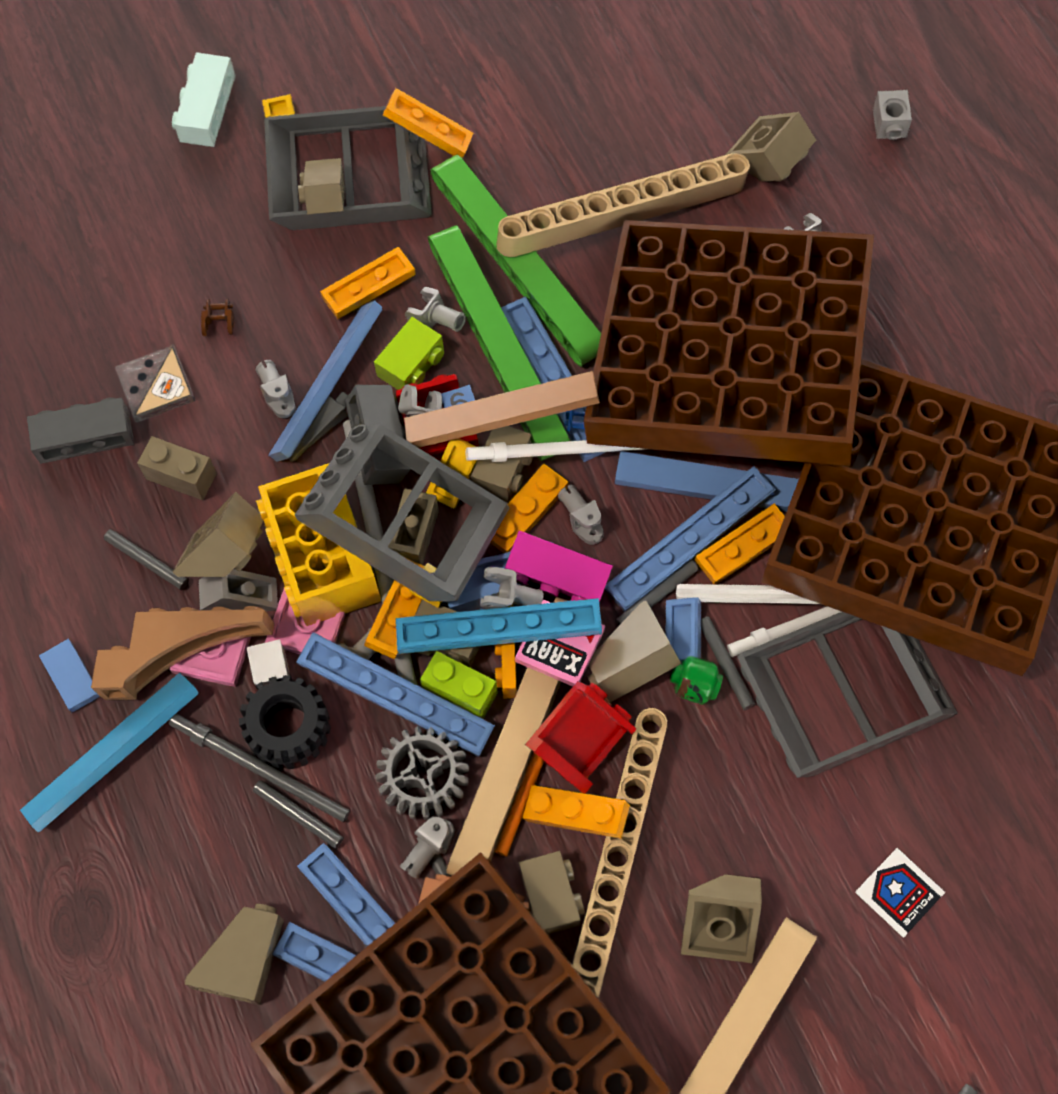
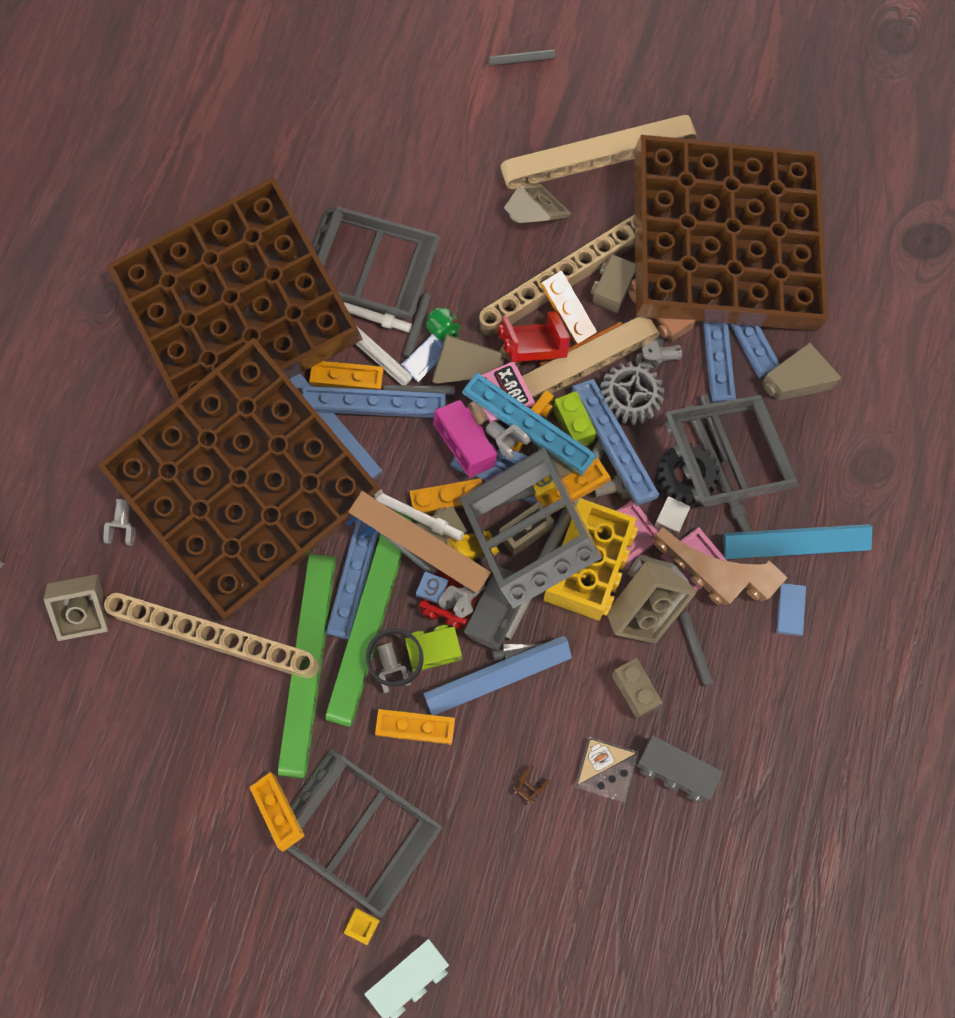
camera: 145 degrees left, 5 degrees up
light grey piece [256,360,296,418] -> none
dark tan brick [298,158,345,214] -> none
light grey piece [558,485,604,545] -> none
sticker [855,848,945,938] -> none
none -> black tyre [366,628,424,687]
none -> dark grey window [665,395,800,507]

